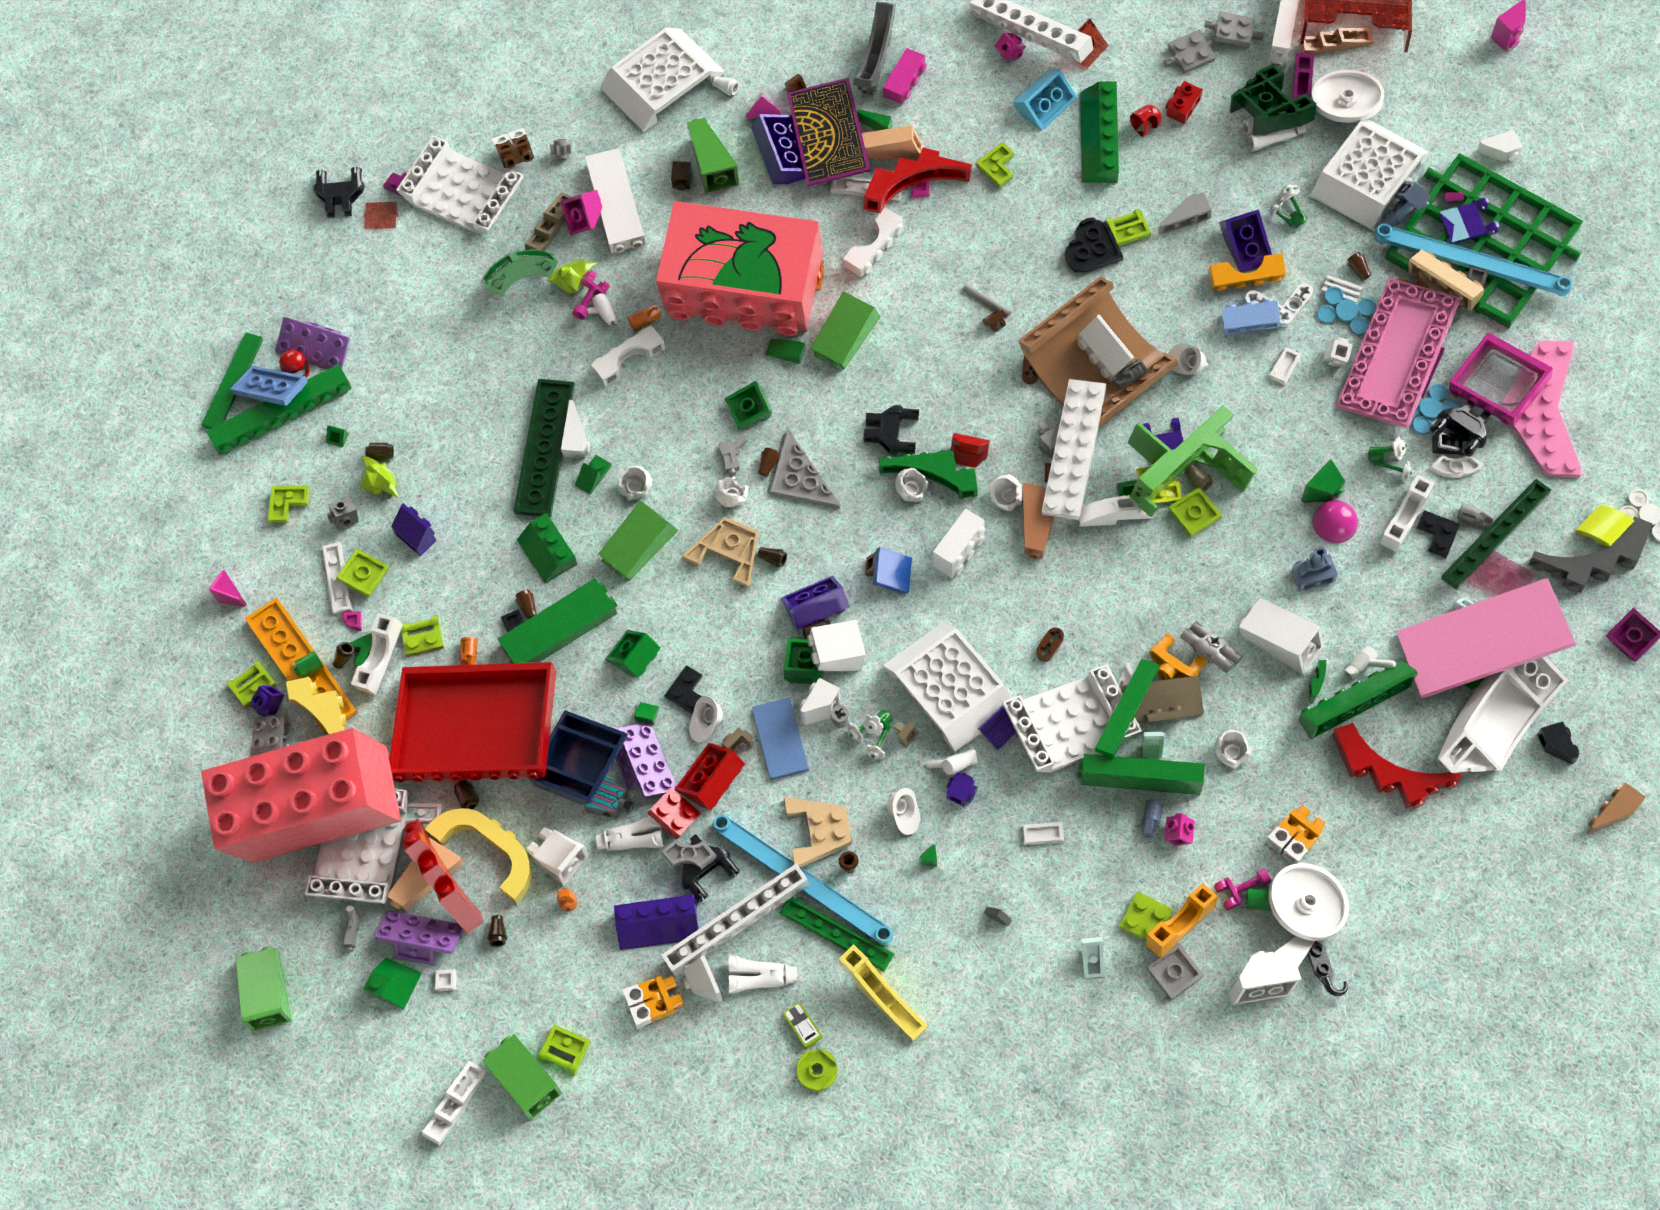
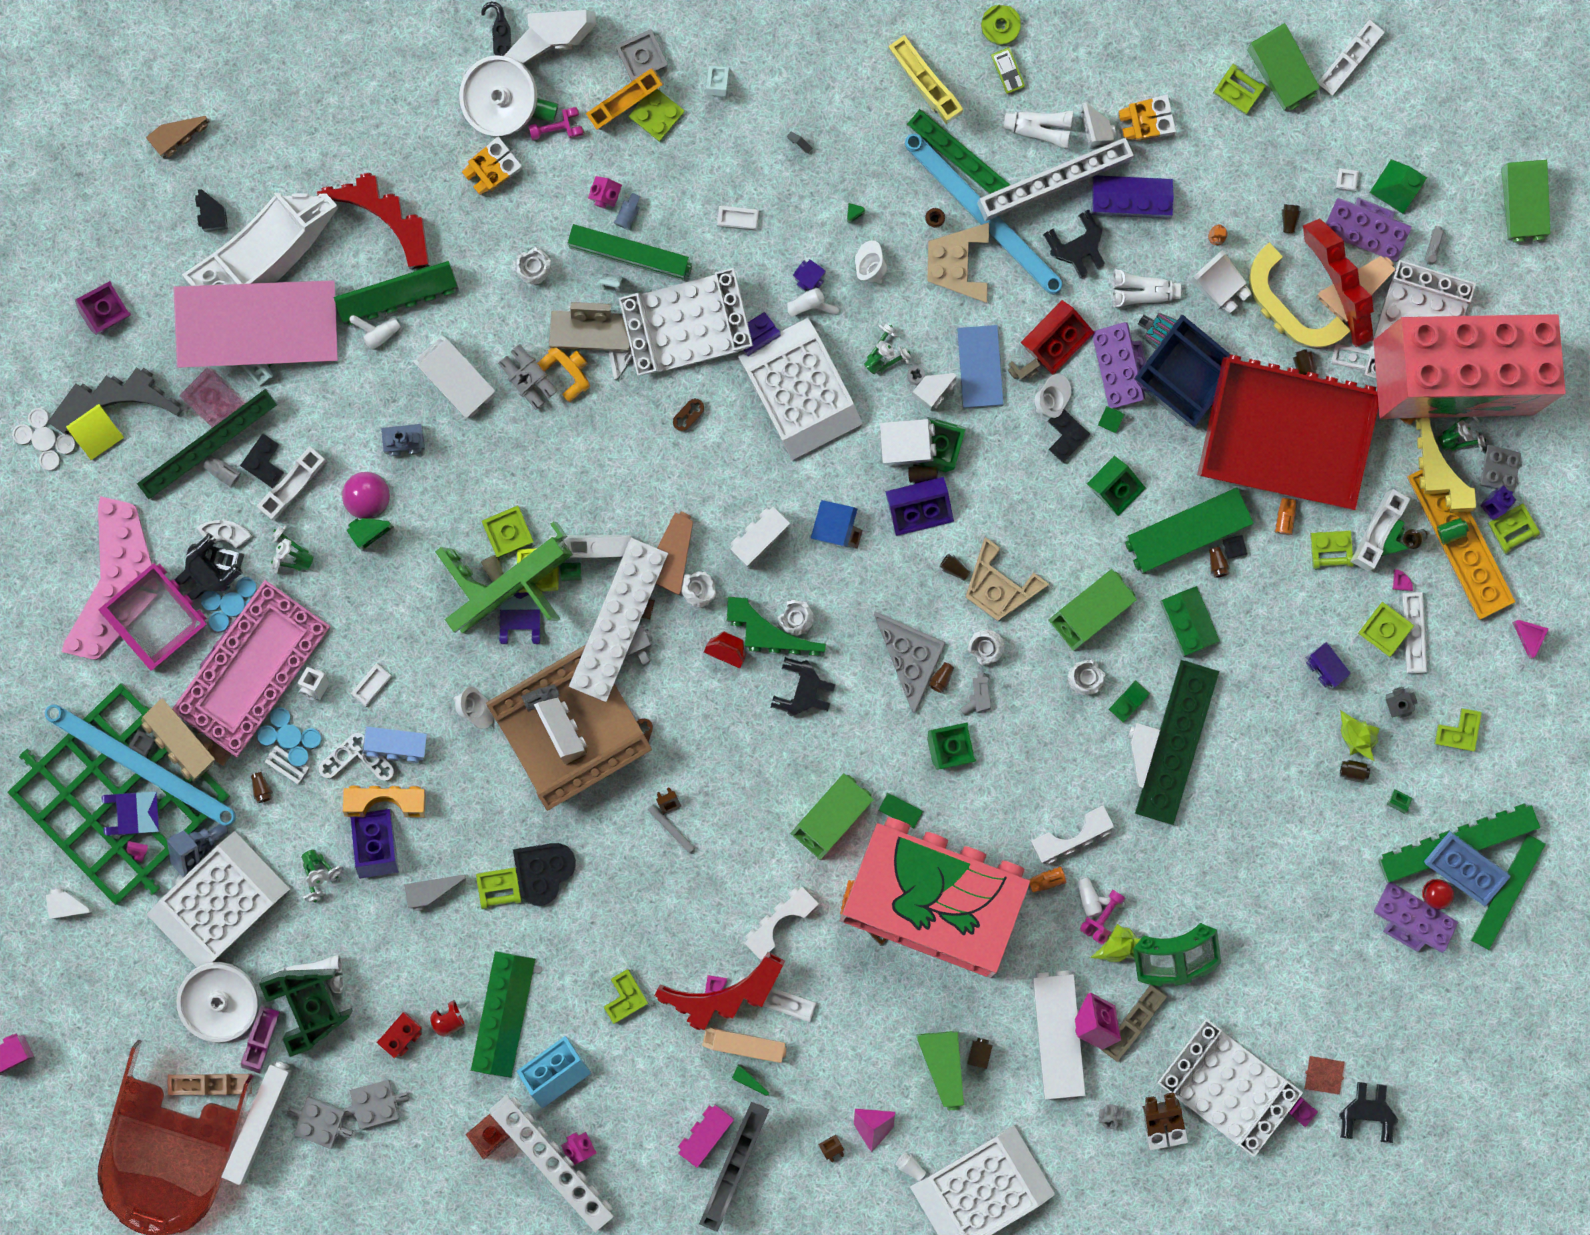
camera: 175 degrees left, 20 degrees up
plate [647,787,701,839] -> none
light grey tile [661,839,717,870] -> none
dark purple slope [751,114,806,184] -> none
black piece [787,77,871,187] -> none
dark tan tile [894,721,918,748] -> none
green tile [1095,659,1160,758] -> none
green slope [1309,660,1326,703] -> none

